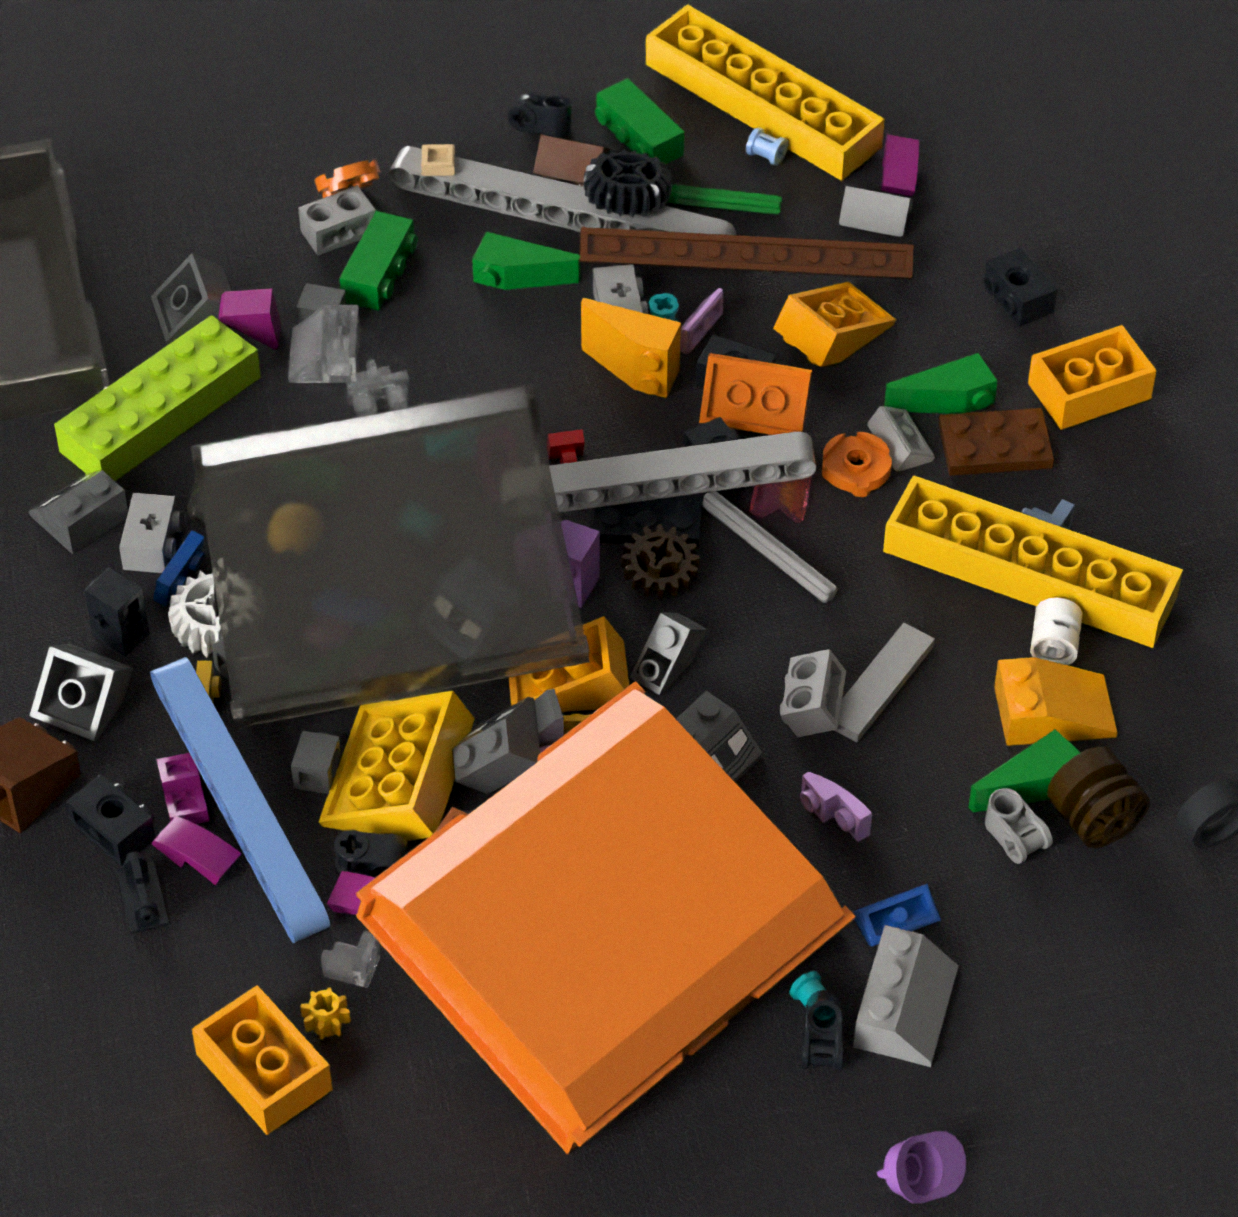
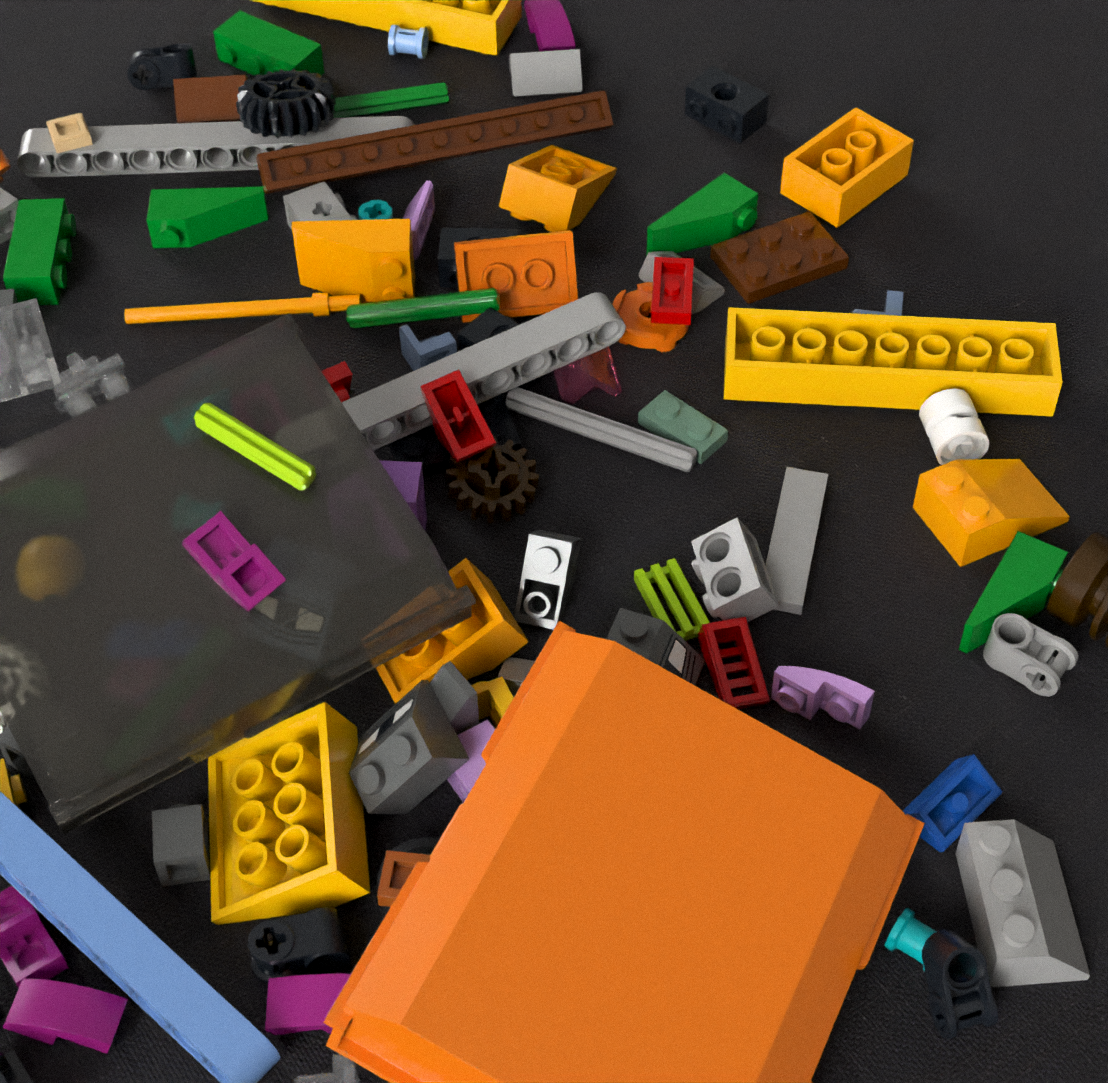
camera: 20 degrees left, 0 degrees up
none -> light orange bar [124,292,361,324]
none -> magenta slope [182,511,286,612]
none -> lime axle [194,403,316,491]
none -> green axle [347,288,500,328]
none -> sand blue panel [399,324,457,371]
none -> red slope [420,369,496,462]
none -> lime tile [634,558,710,641]
none -> sand green plate [638,390,728,464]
none -> red plate [651,257,694,325]
none -> red slope [697,617,770,709]

